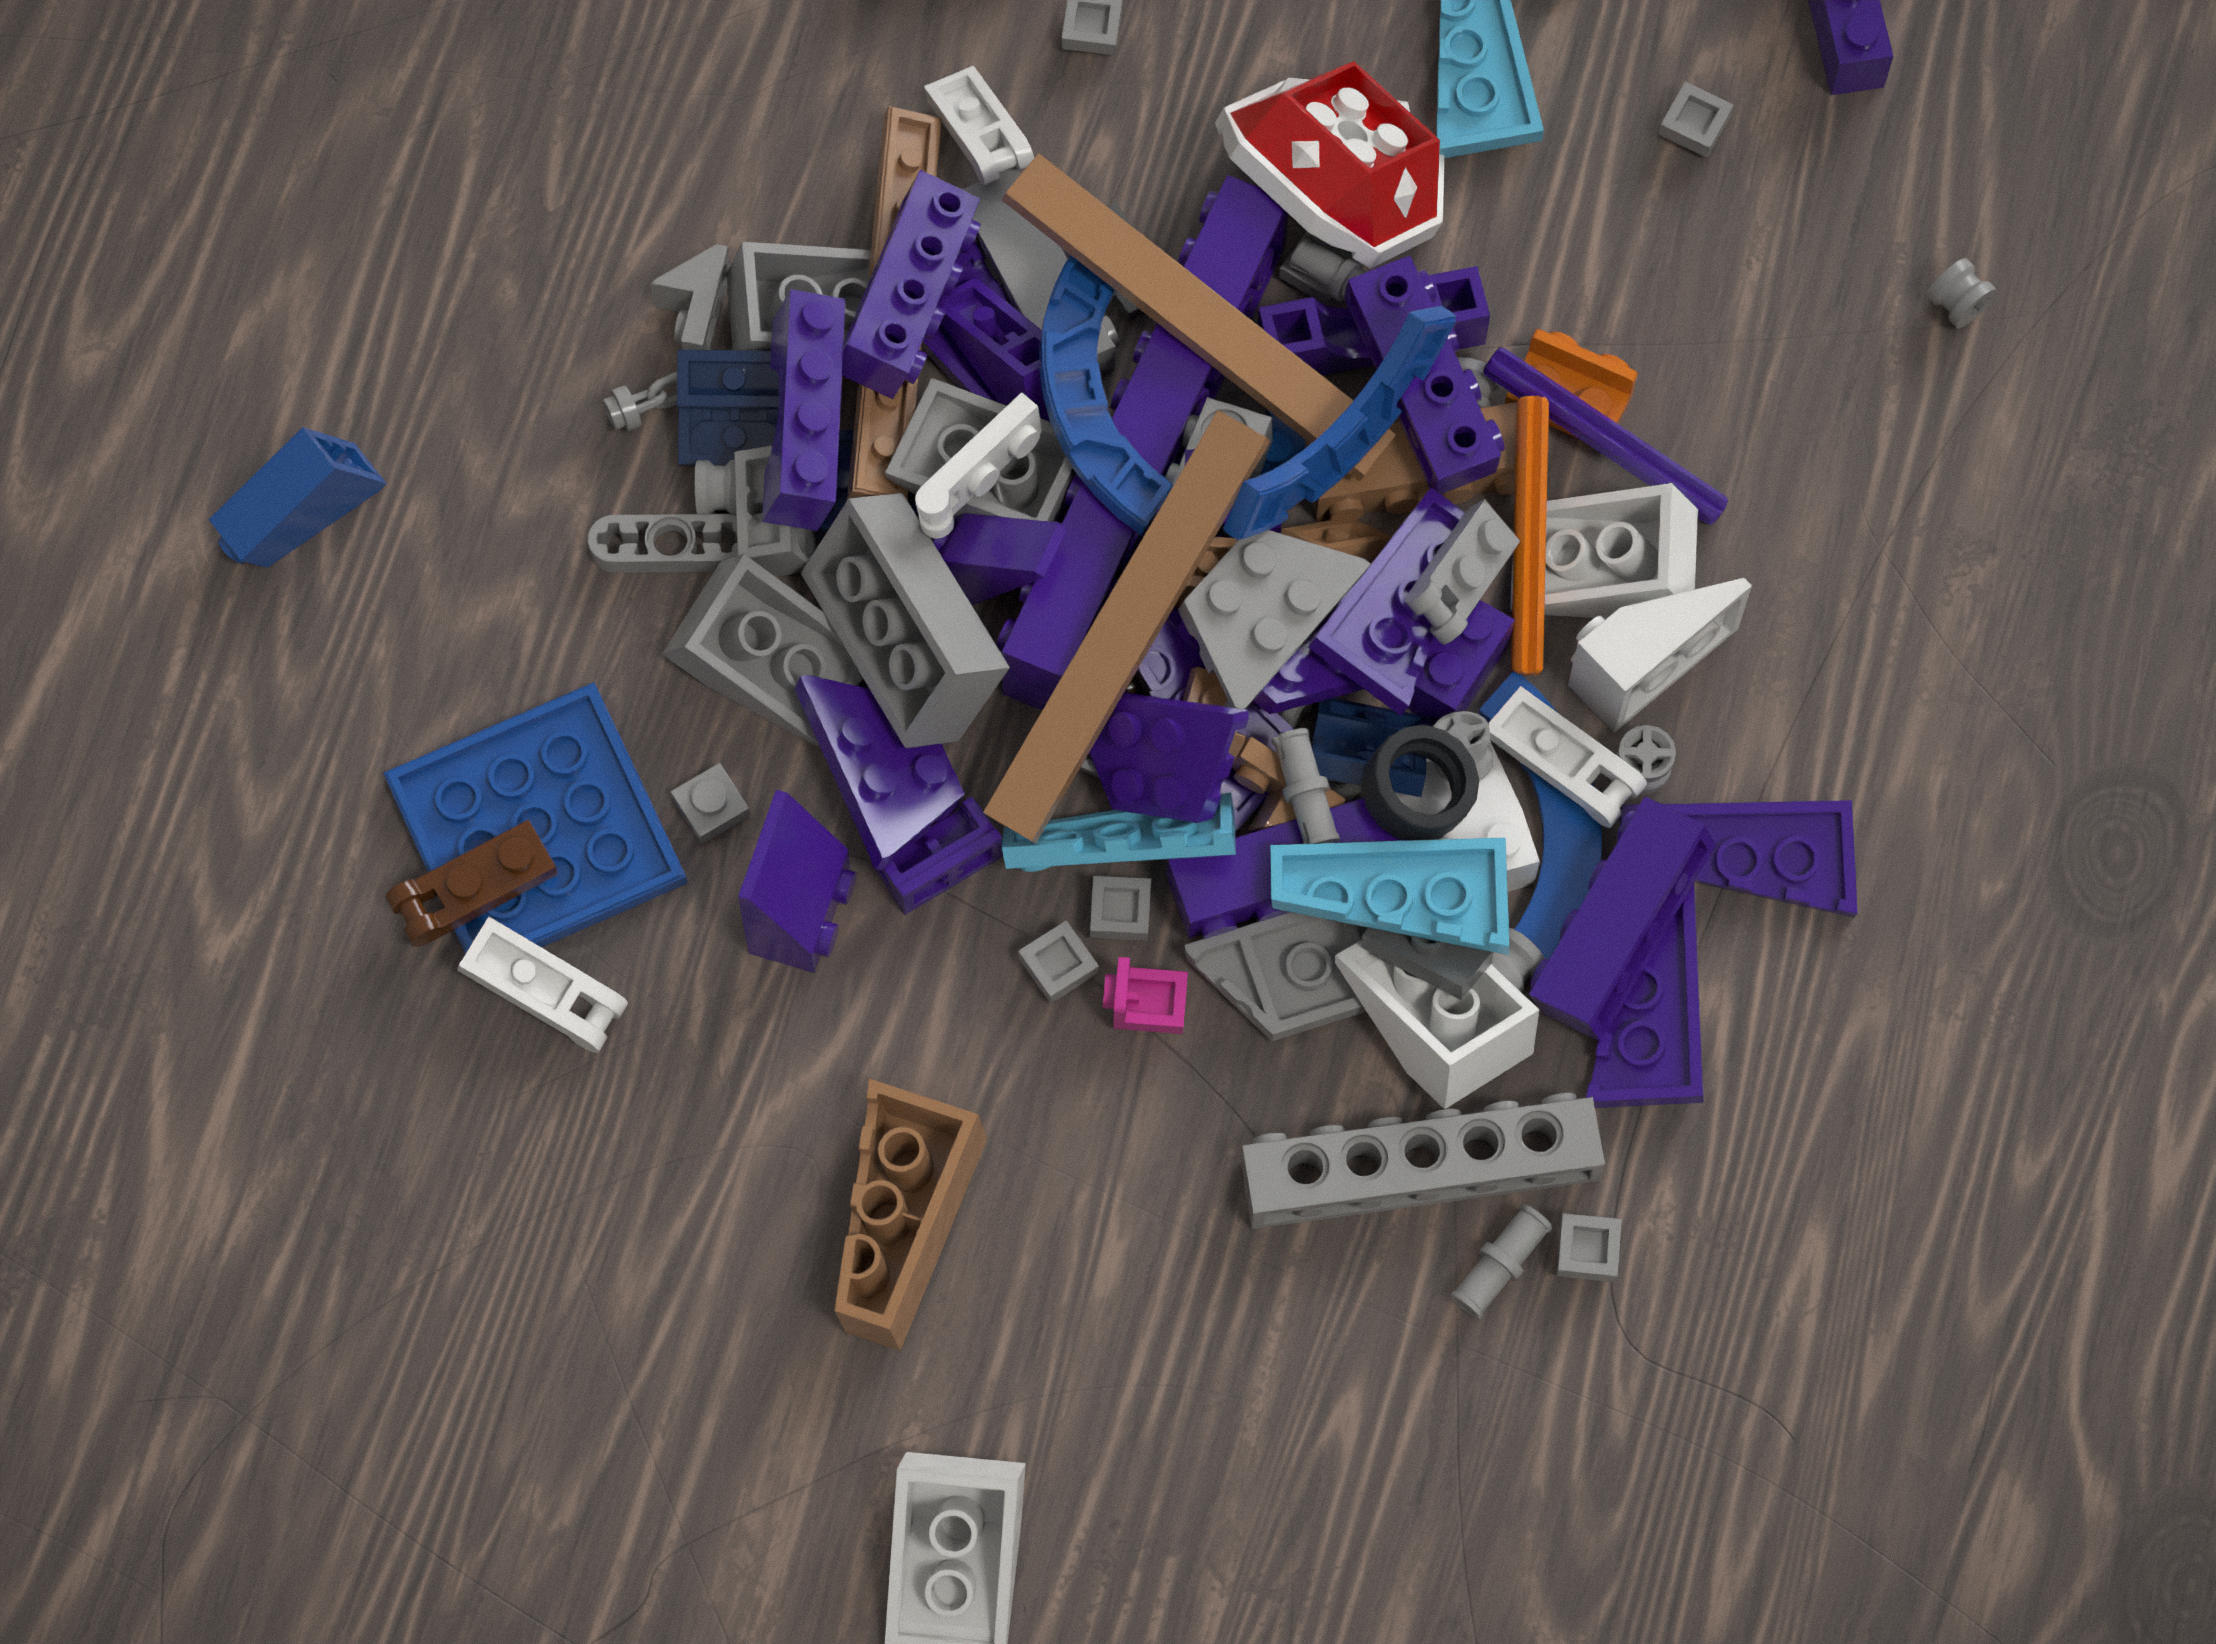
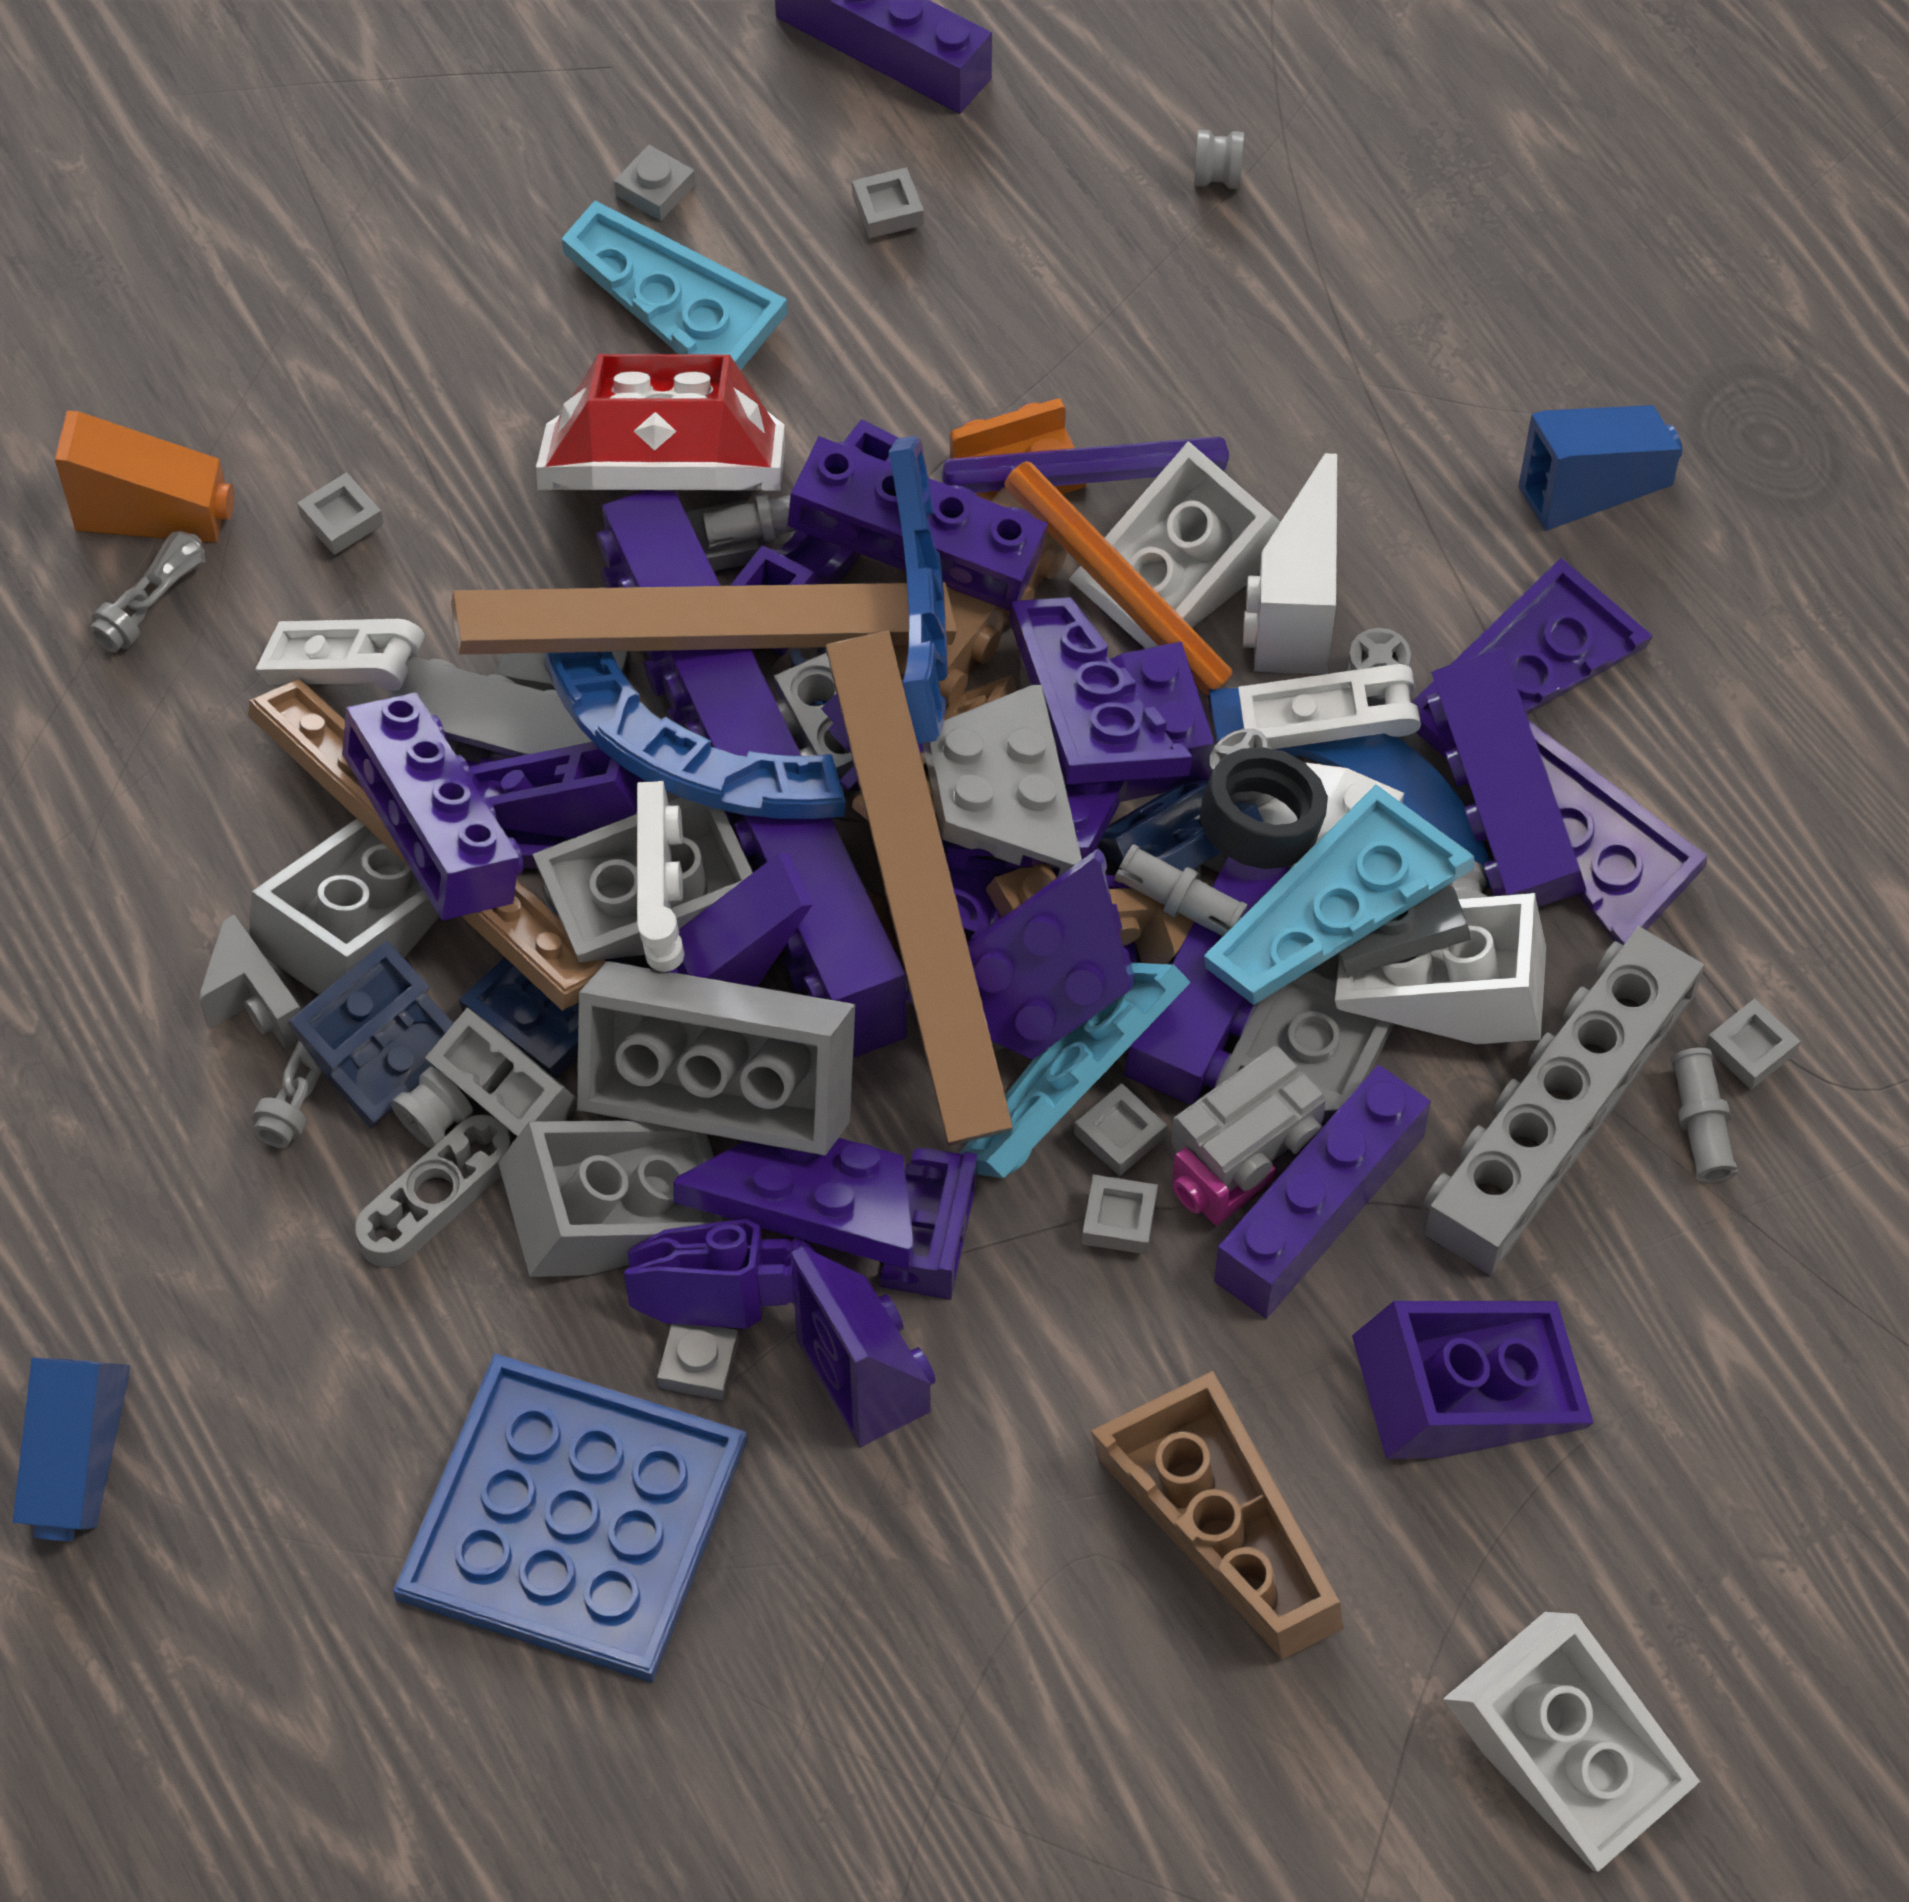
camera: 45 degrees left, 10 degrees down
reddish brown plate [385,819,558,947] -> none
white plate [457,917,628,1053] -> none
dark purple arch [762,289,845,531] -> none
light grey plate [1405,500,1520,645] -> none
none -> dark purple hinge [624,1218,814,1329]
none -> light grey brick [1171,1046,1326,1192]
none -> dark purple brick [1214,1064,1431,1320]
none -> dark purple slope [1352,1301,1594,1459]
none -> blue slope [1518,405,1683,531]

